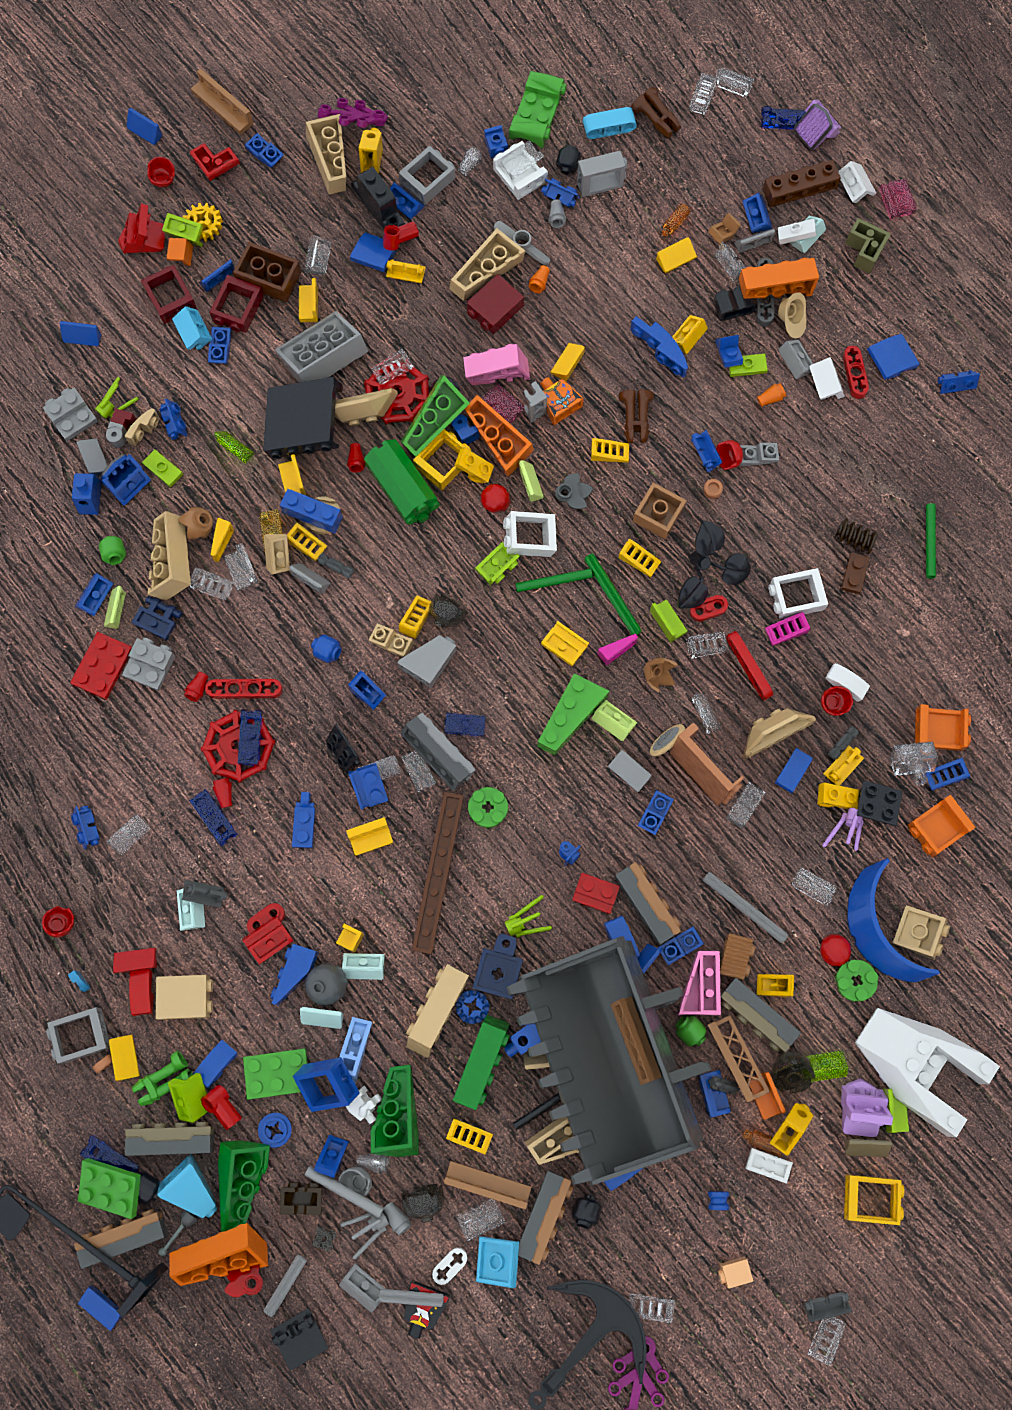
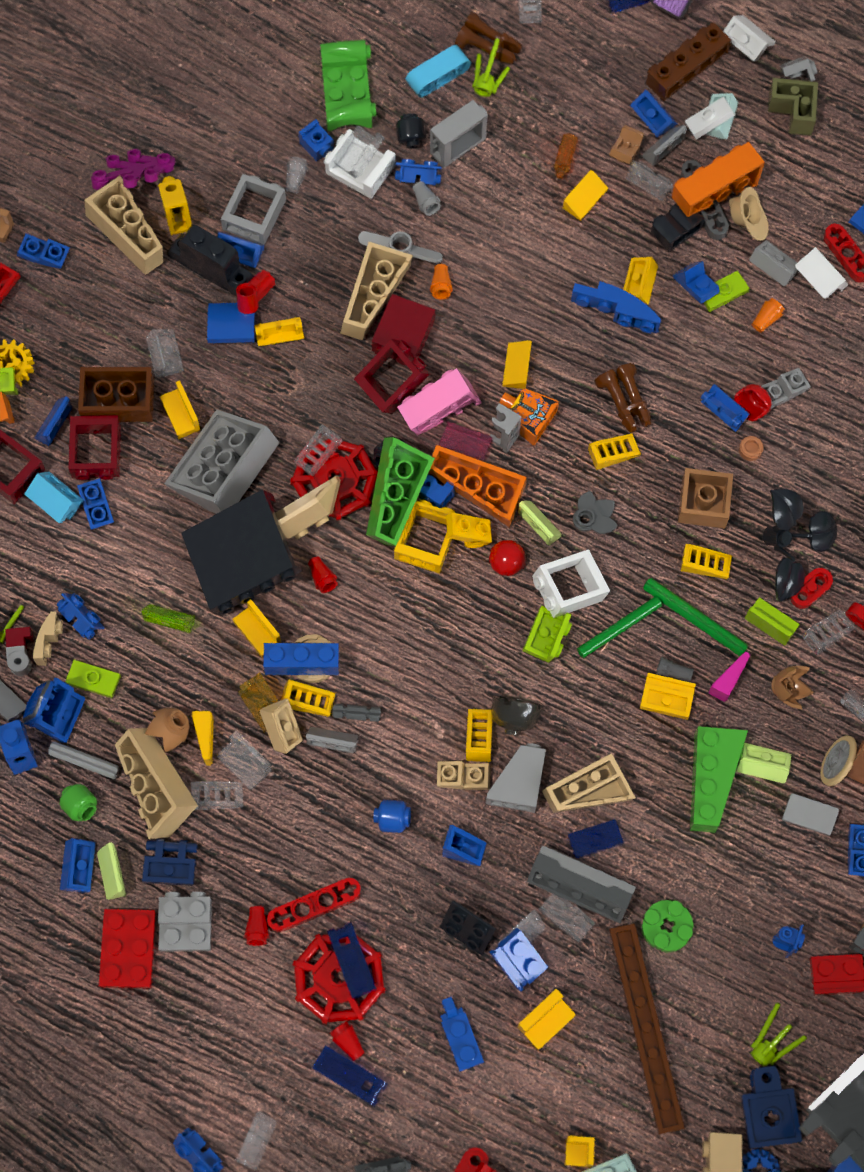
camera: 25 degrees left, 5 degrees down
green brick [364,439,440,525] -> none
clear pink plate [879,178,917,219] -> none
none -> light grey axle [48,742,120,779]
none -> dark red window [354,339,430,414]
none -> lime plant [472,38,510,97]
none -> tan wedge [542,753,635,813]
none -> dark grey pin [656,656,694,682]
none -> light grey bracket [779,56,818,81]

